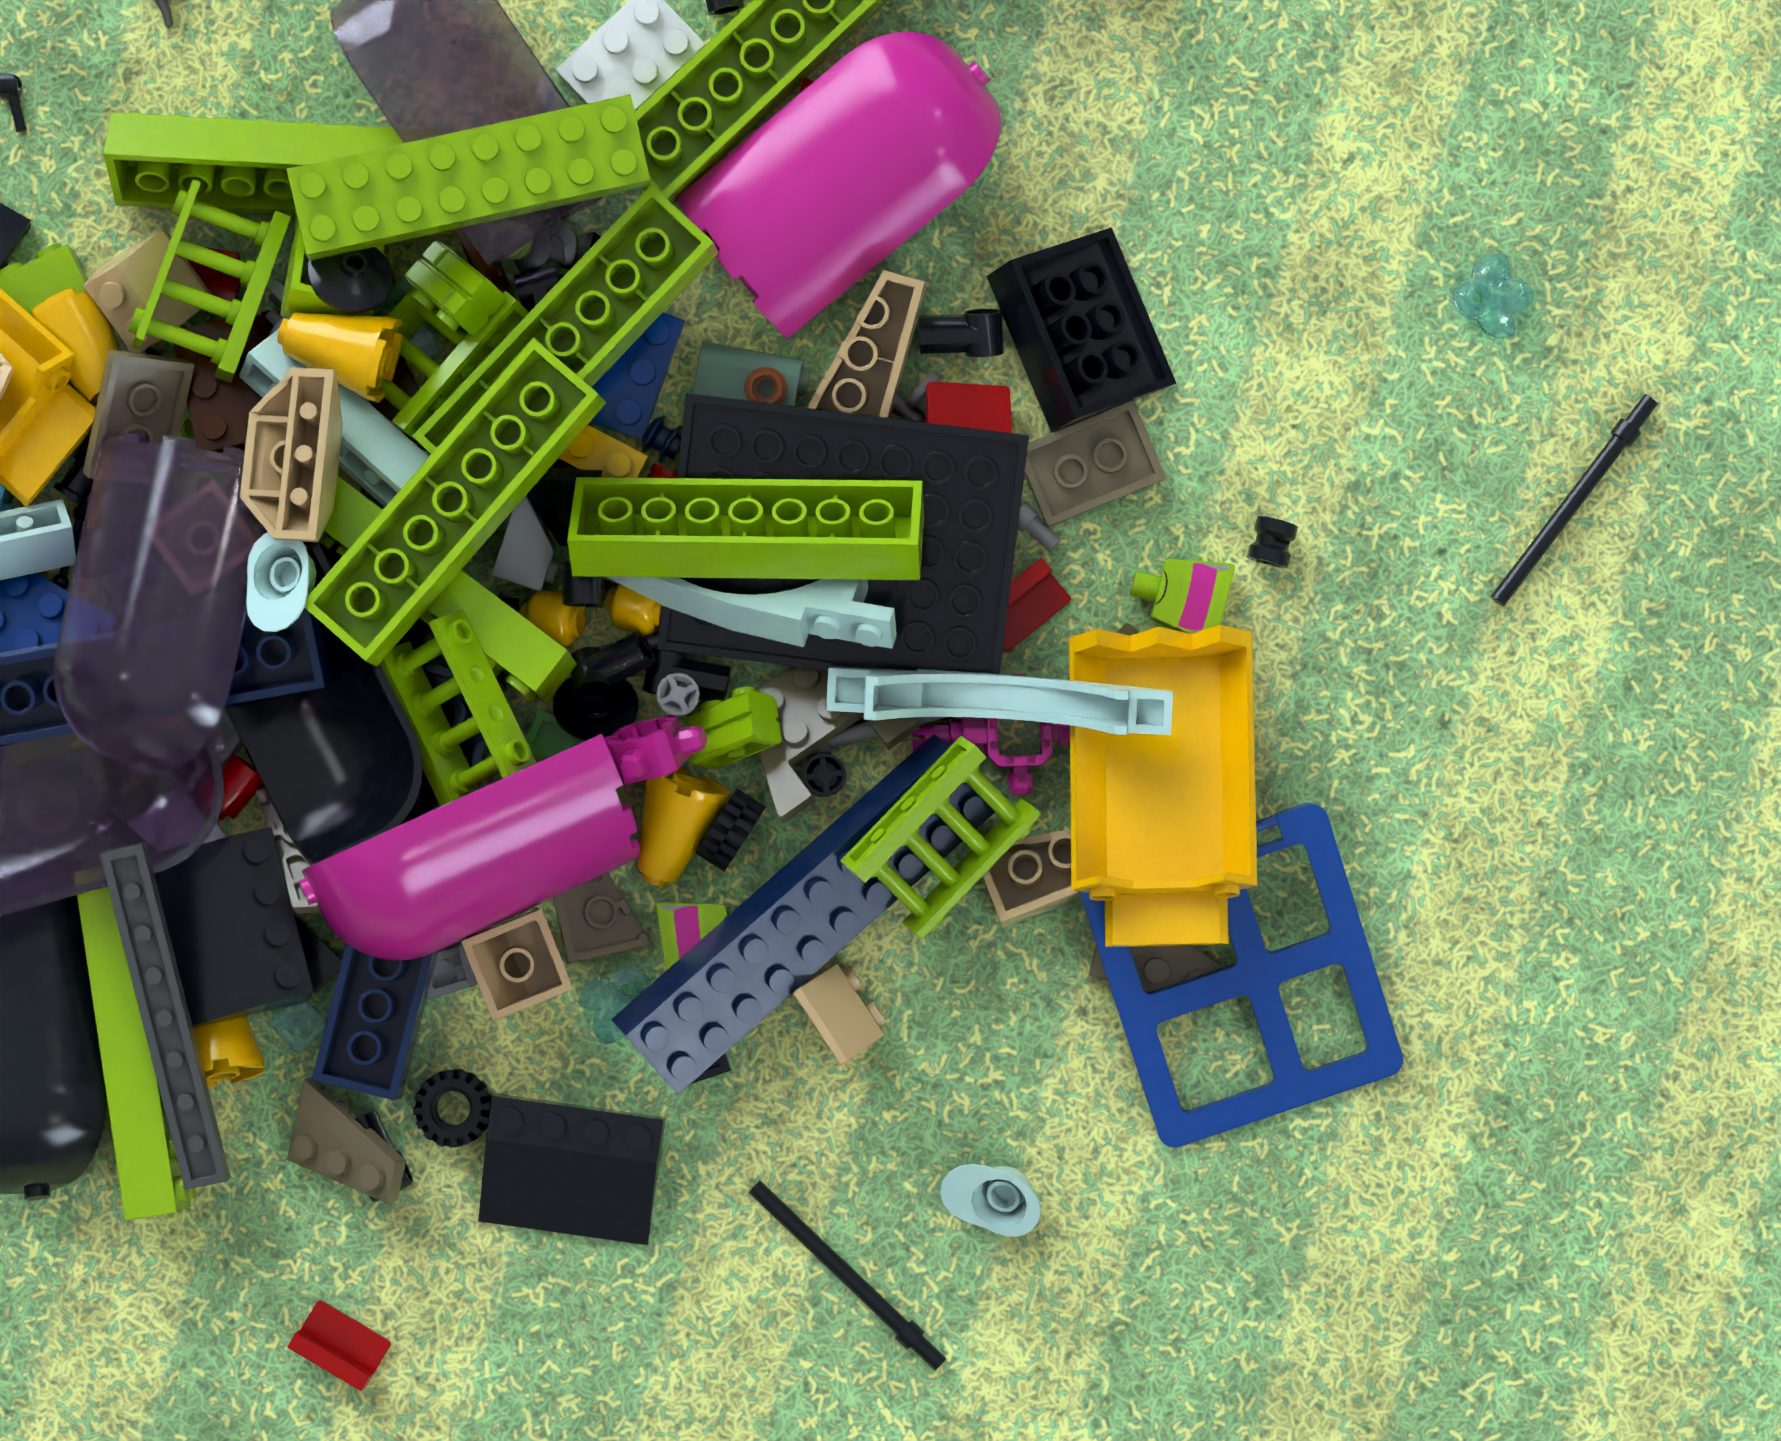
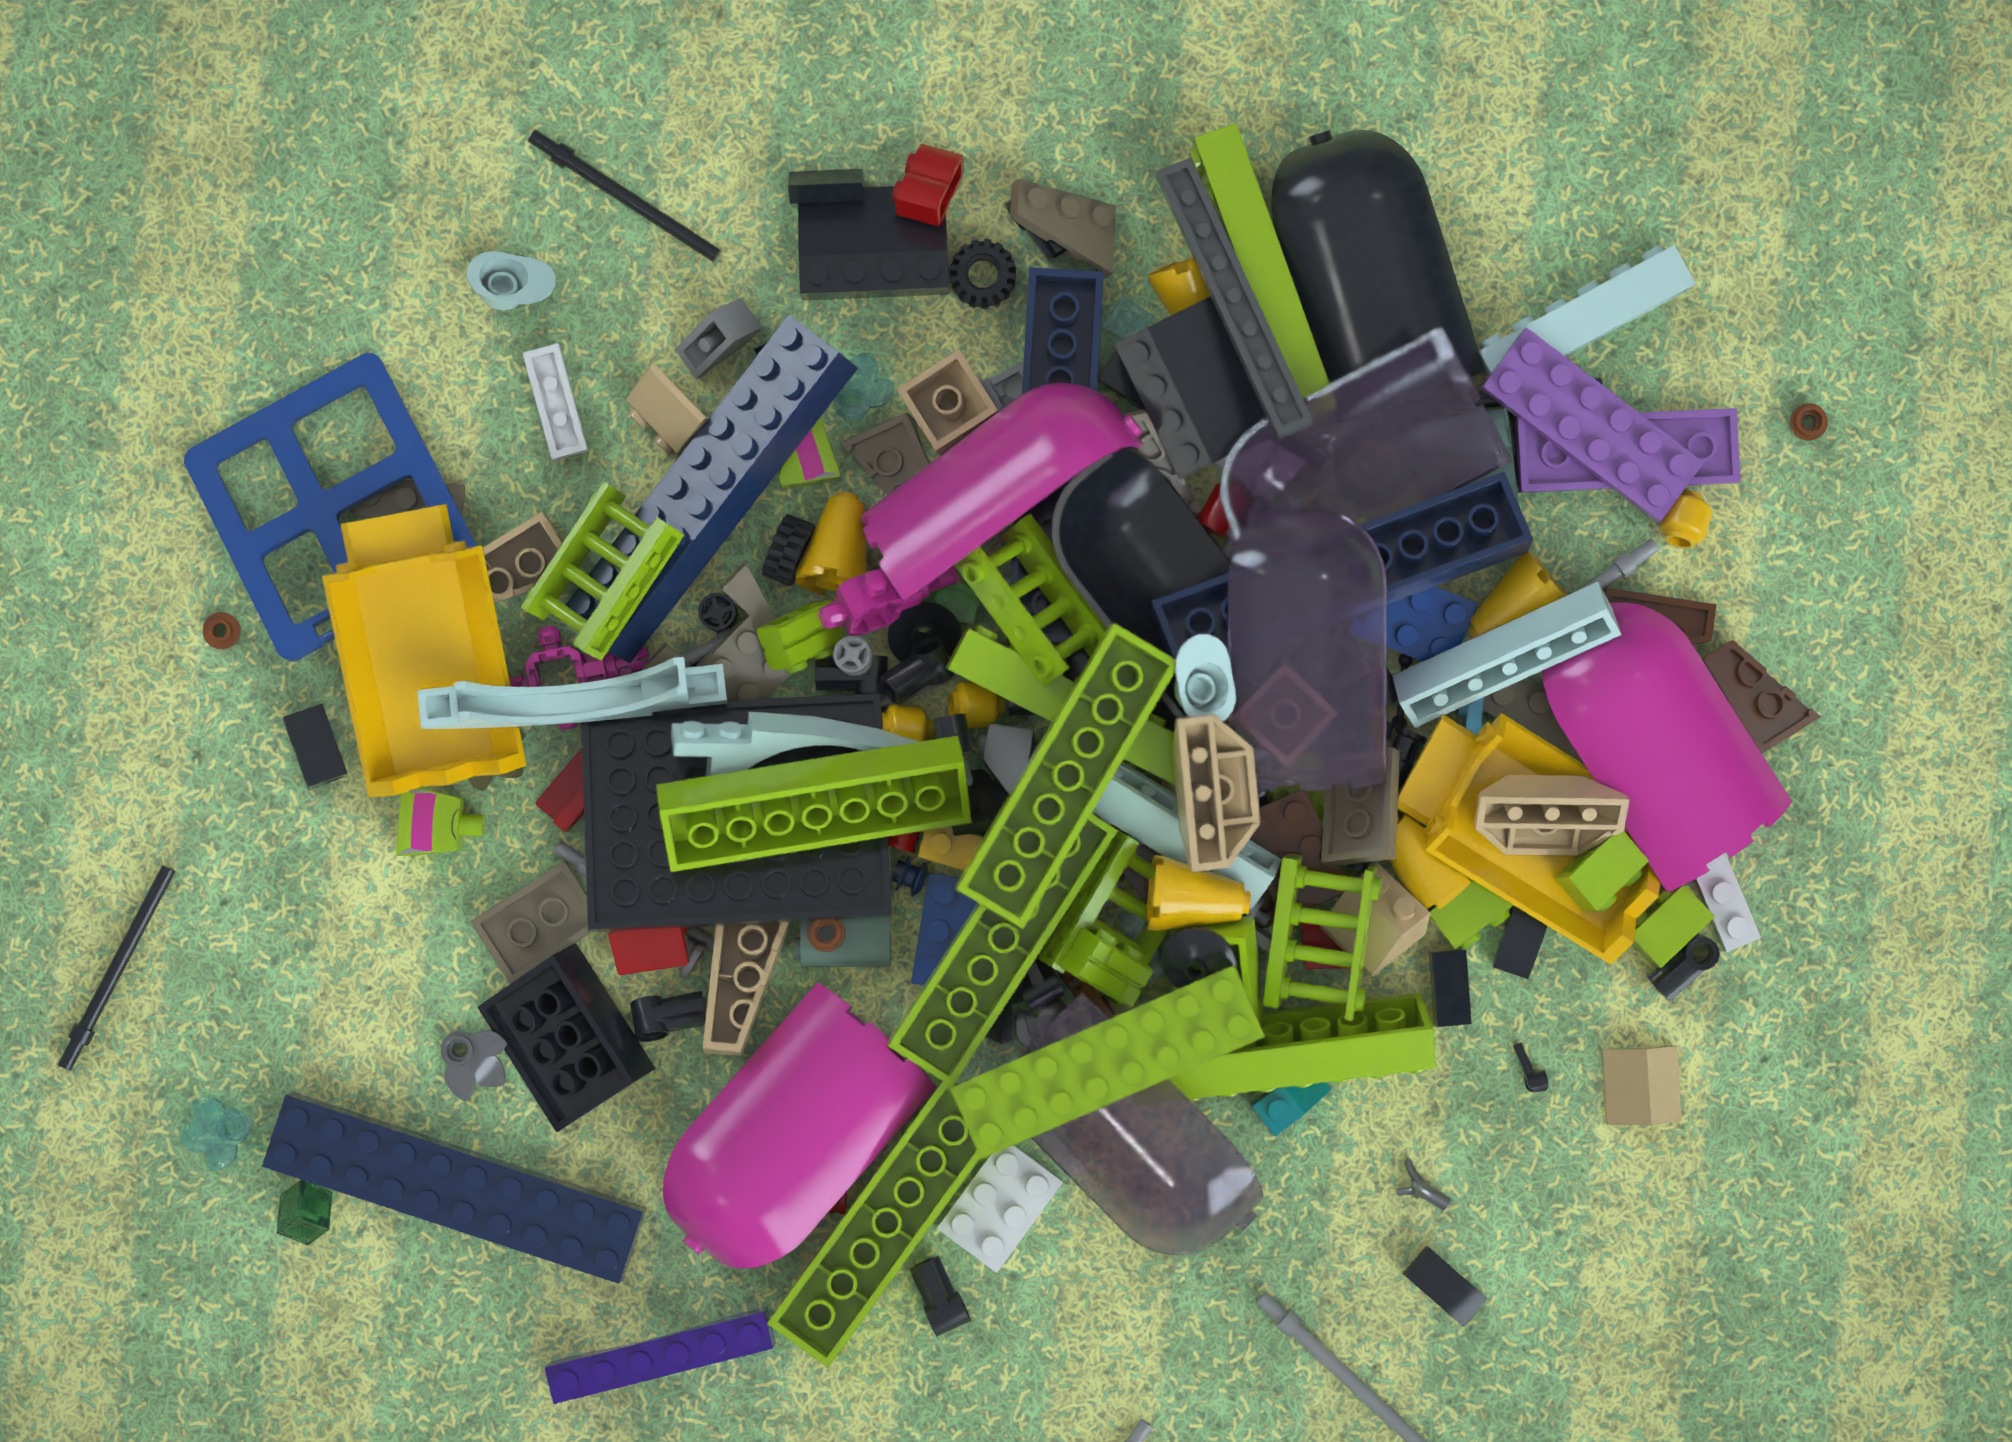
camera: 170 degrees right, 0 degrees up
red panel [287,1300,391,1391] -> none
black wheel [1246,516,1298,568] -> none
none -> dark orange plate [203,612,241,650]
none -> dark blue brick [262,1092,647,1284]
none -> clear green panel [276,1180,332,1246]
none -> black hinge [283,704,348,791]
none -> flat silver plate [441,1030,507,1101]
none -> white plate [523,343,589,461]
none -> light grey slope [675,298,762,379]
none -> black slope [788,169,864,204]
none -> red brick [892,144,964,226]
none -> teal slope [1250,1082,1332,1137]
none -> black slope [1429,950,1472,1027]

